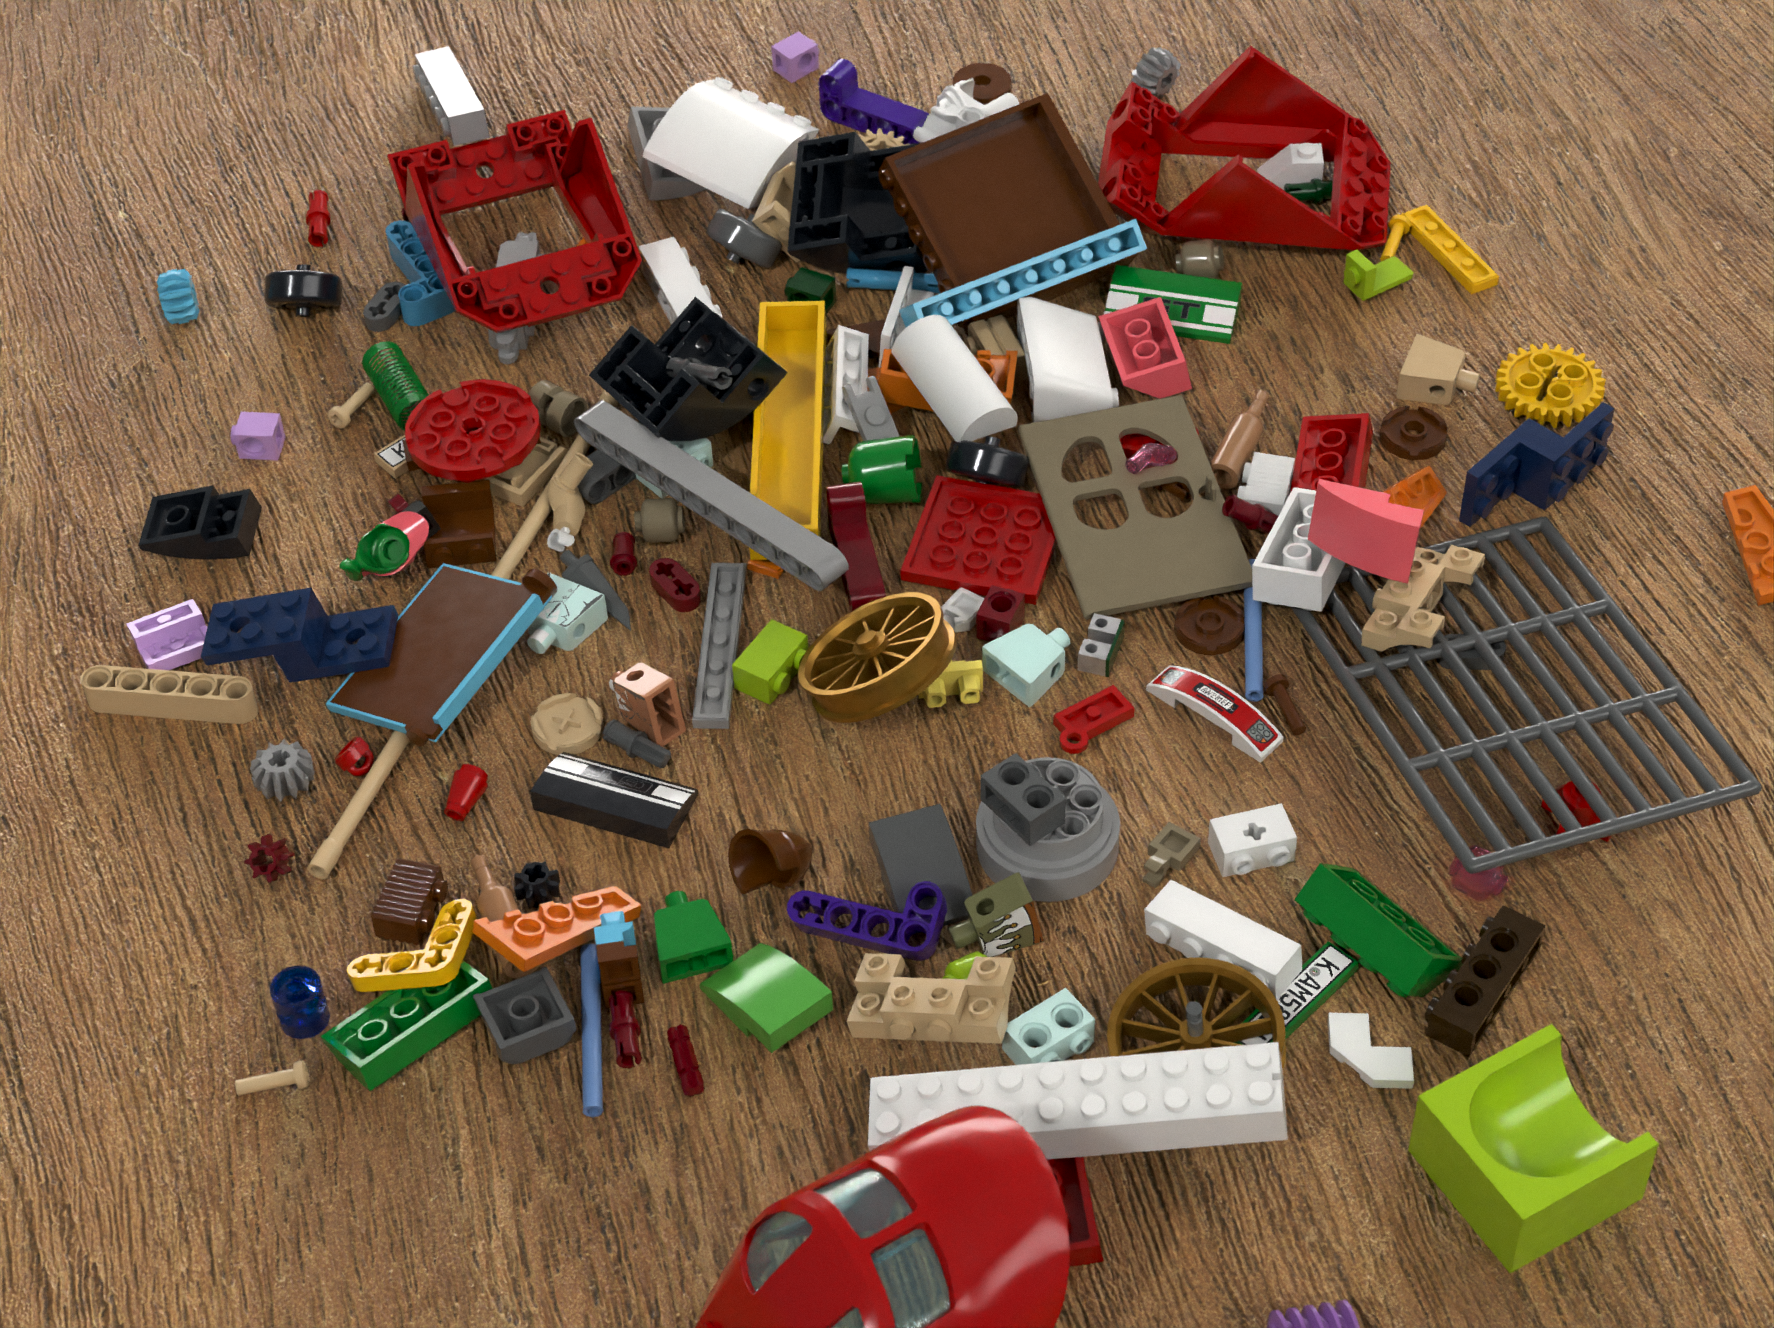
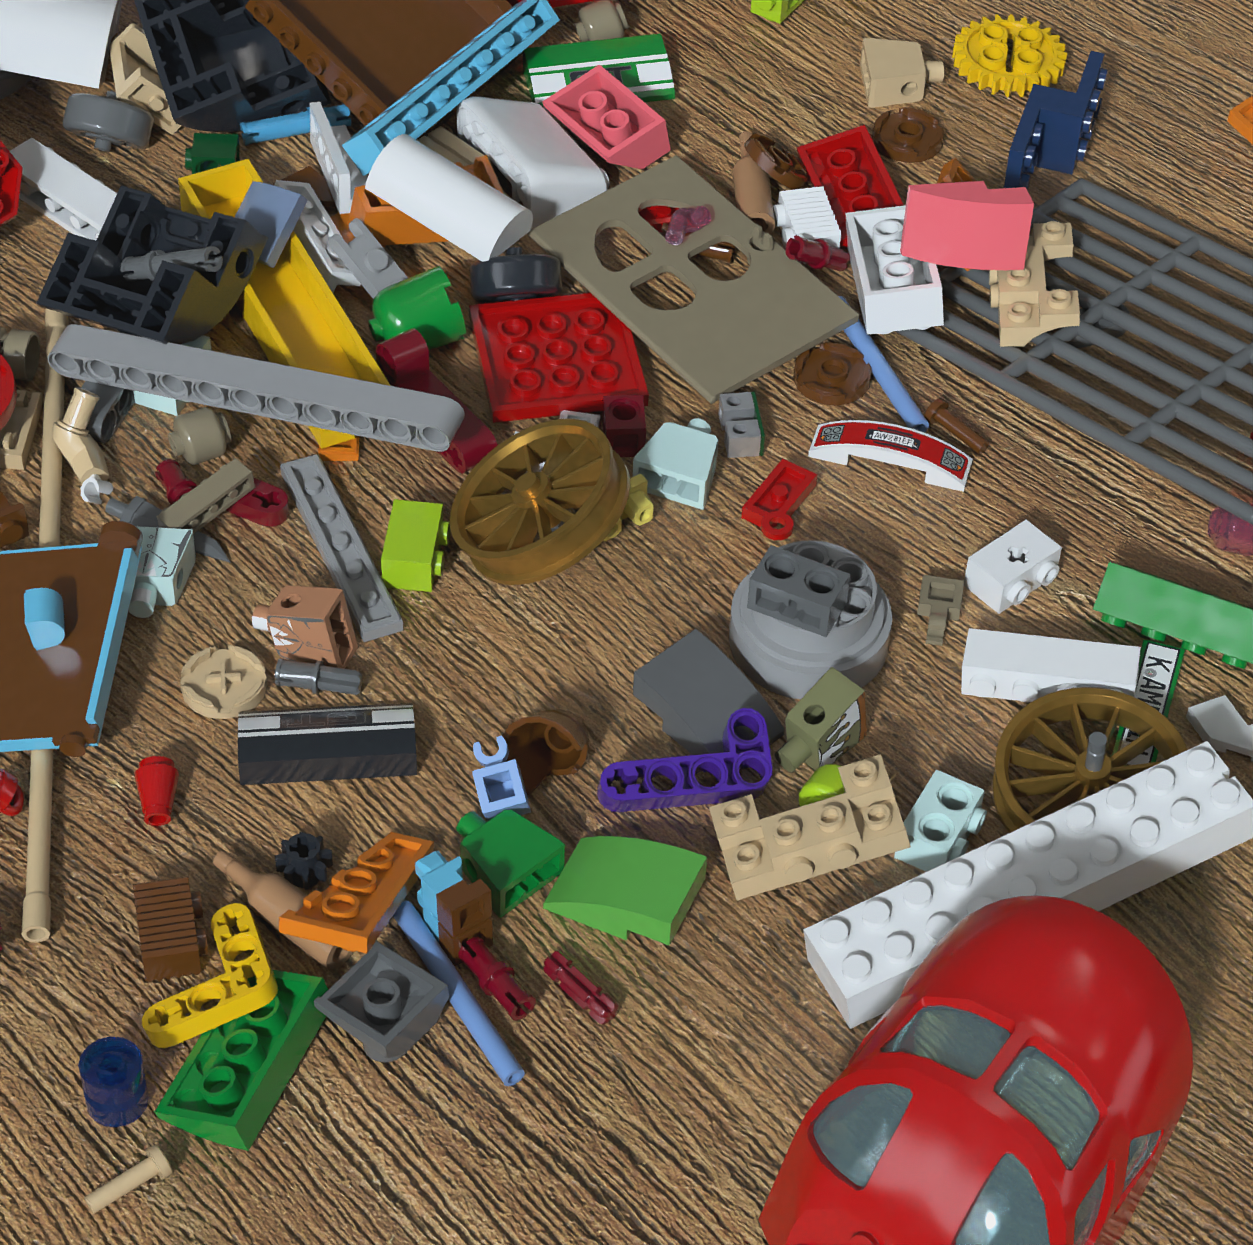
camera: 30 degrees left, 0 degrees up
none -> medium azure brick [24,588,65,650]
none -> dark tan piece [156,458,255,534]
none -> sand blue slope [235,181,308,268]
none -> light blue brick [472,736,531,822]
none -> reddish brown tile [744,132,808,190]

